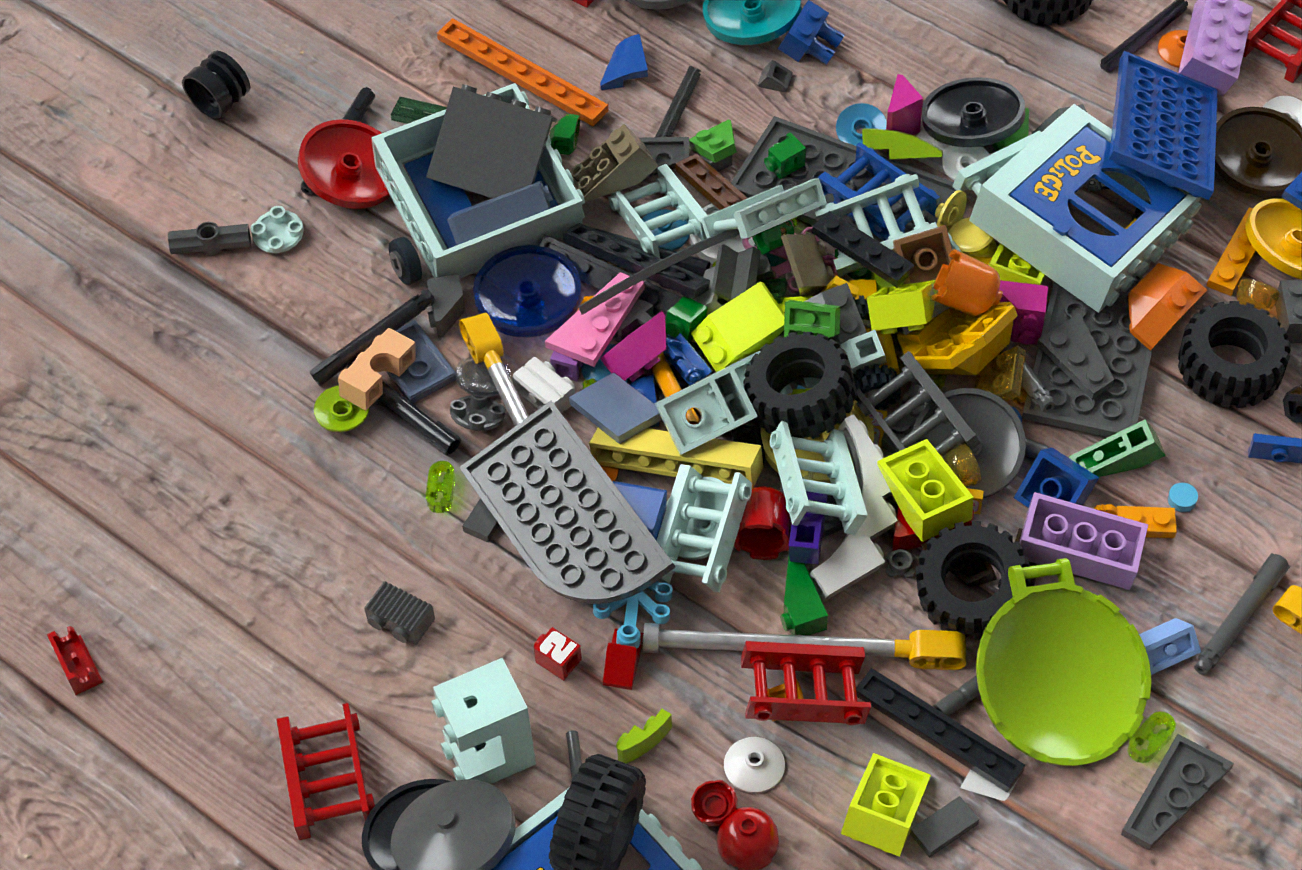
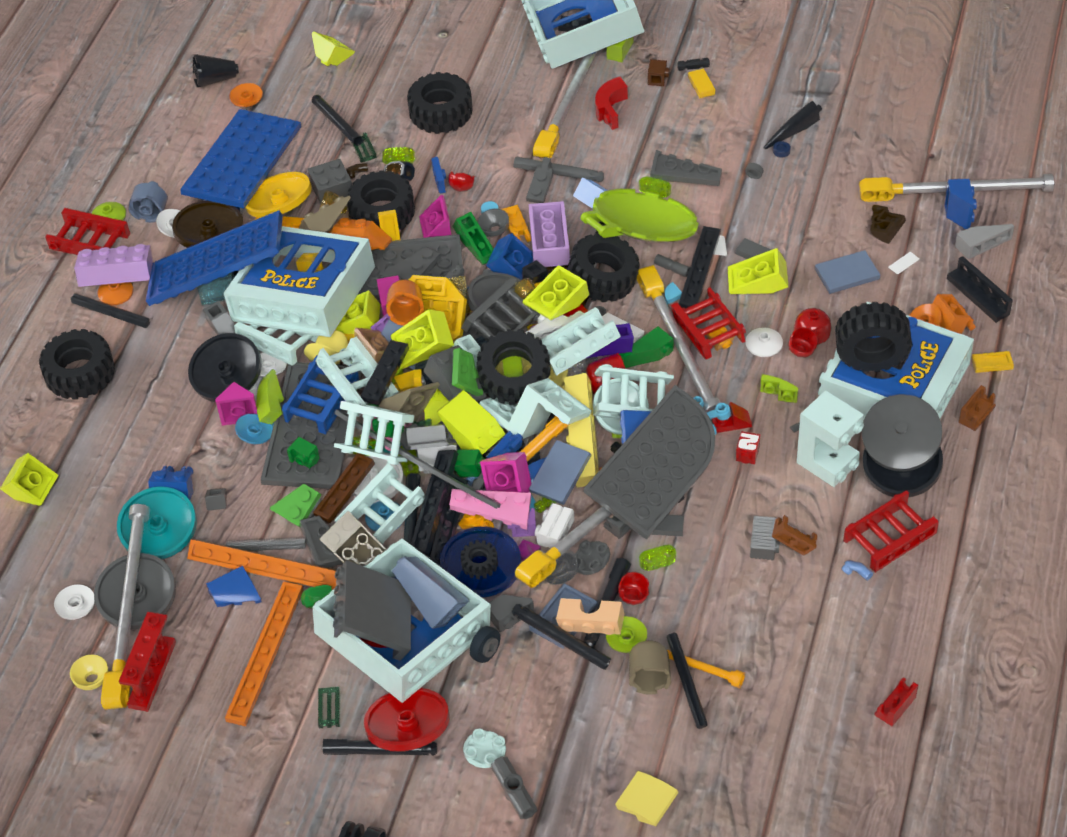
camera: 110 degrees left, 5 degrees down
none -> orange plate [187,539,336,590]
none -> dark tan slope [299,195,351,233]
none -> yellow tile [378,210,400,241]
none -> dark pink slope [419,195,451,238]
none -> red hair [448,172,474,192]
none -> black tyre [460,540,498,579]
none -> dark grey piece [477,208,509,237]
none -> magenta tile [514,539,541,561]
none -> black brick [522,260,548,290]
none -> dark grey hinge [526,157,553,203]
none -> light yellow slope [615,771,678,826]
none -> red hair [618,572,649,605]
none -> dark tan cylinder [629,640,671,695]
none -> medium azure tile [664,282,682,305]
none -> black axle [666,632,708,729]
none -> light orange piece [667,650,745,689]
none -> dark orange hinge [772,515,817,556]
none -> medium blue arm [842,560,873,580]

